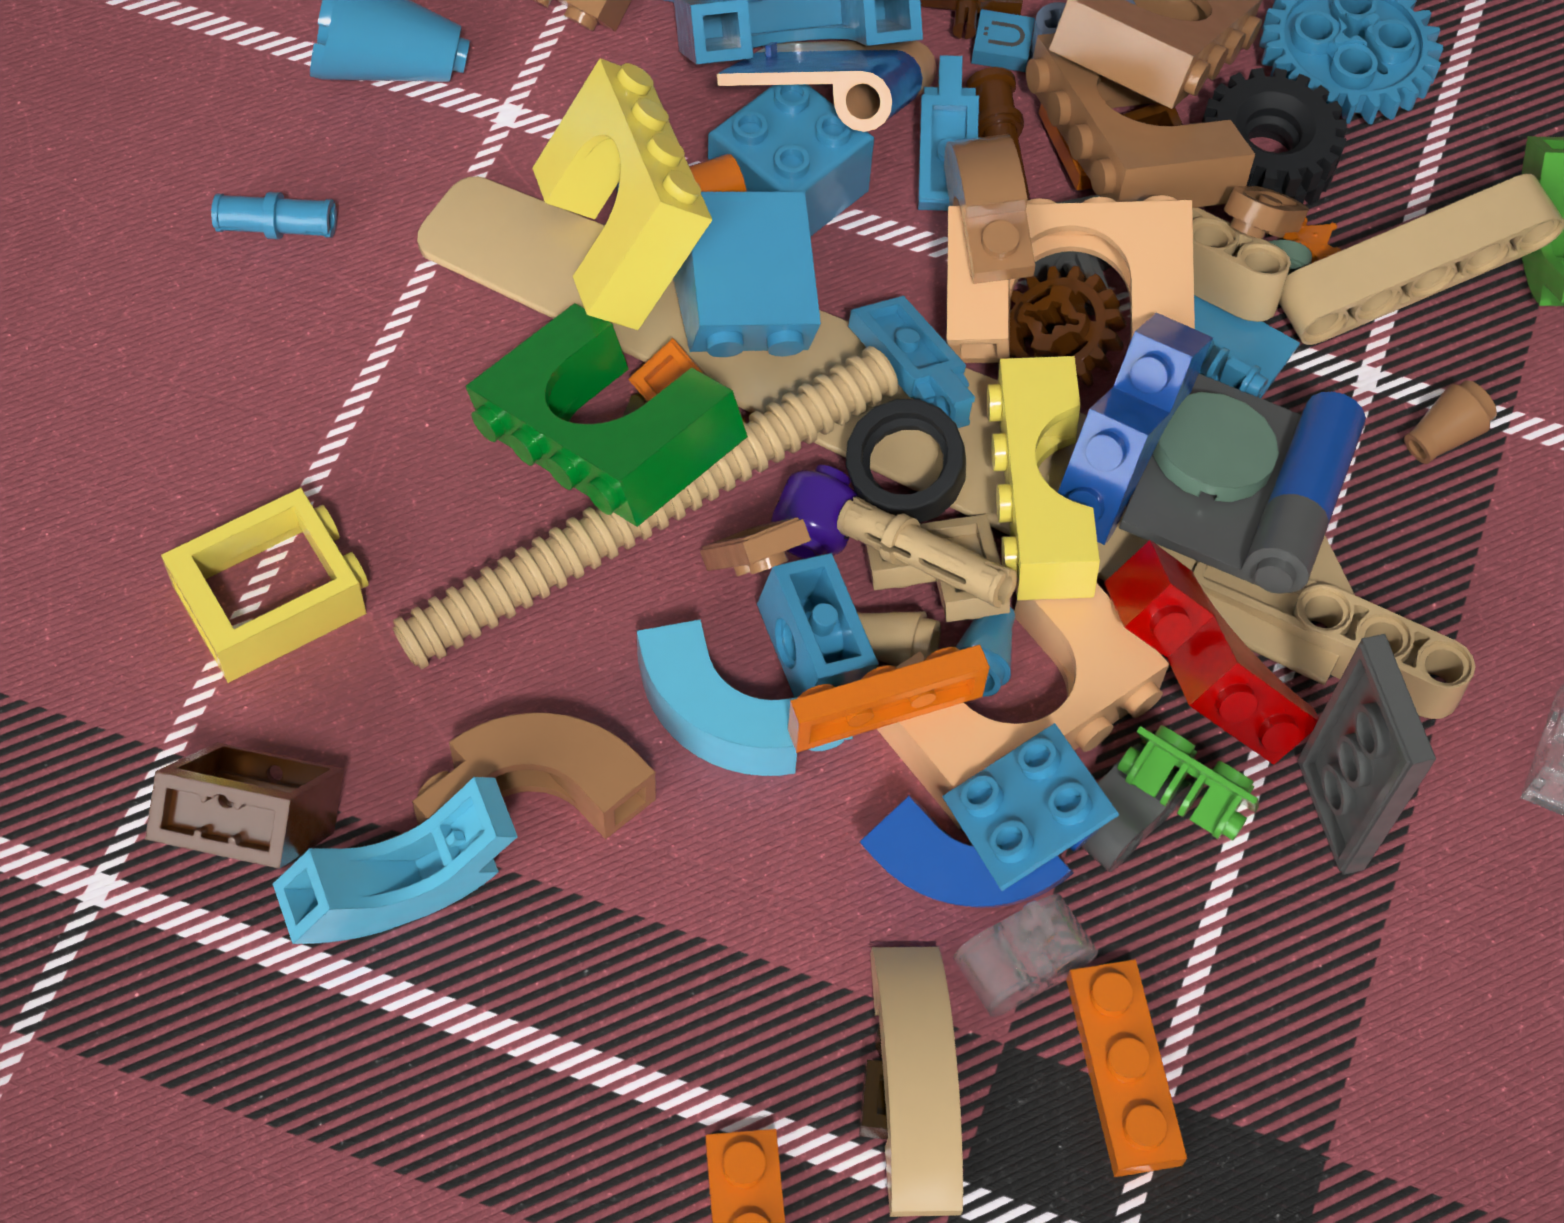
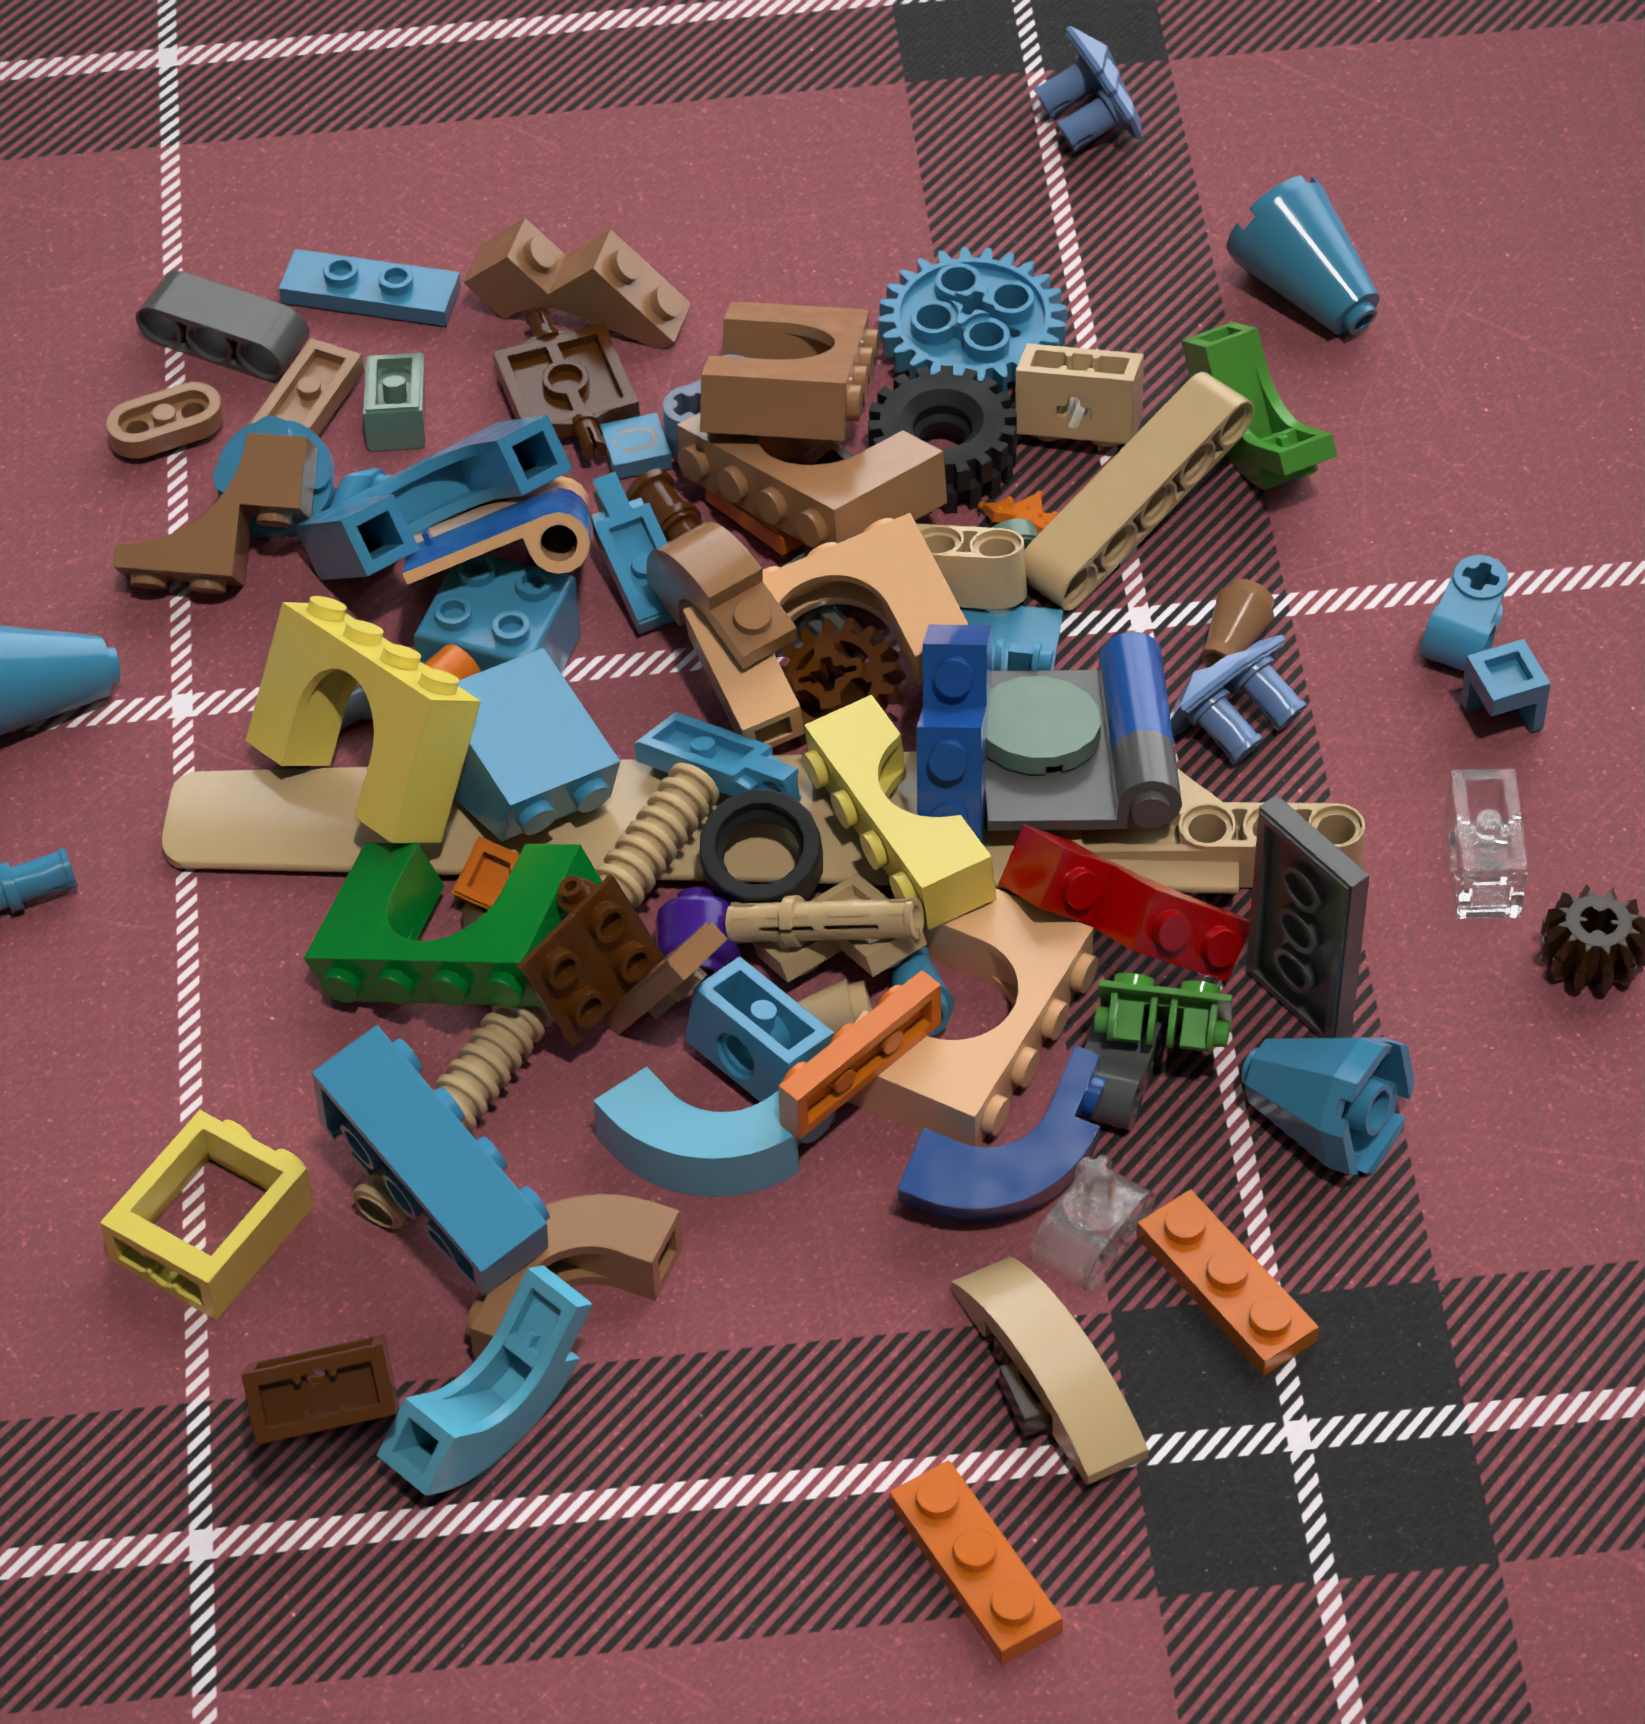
camera: 20 degrees left, 10 degrees down
dark azure hinge [942,723,1119,891] -> none
medium nougat plate [1224,186,1309,239] -> none
none -> dark azure wedge [311,1025,550,1297]
none -> reddish brown hinge [517,874,664,1047]
none -> tan brick [1016,343,1144,447]
none -> medium blue connector [1170,634,1308,765]
none -> dark azure cone [1242,1037,1415,1175]

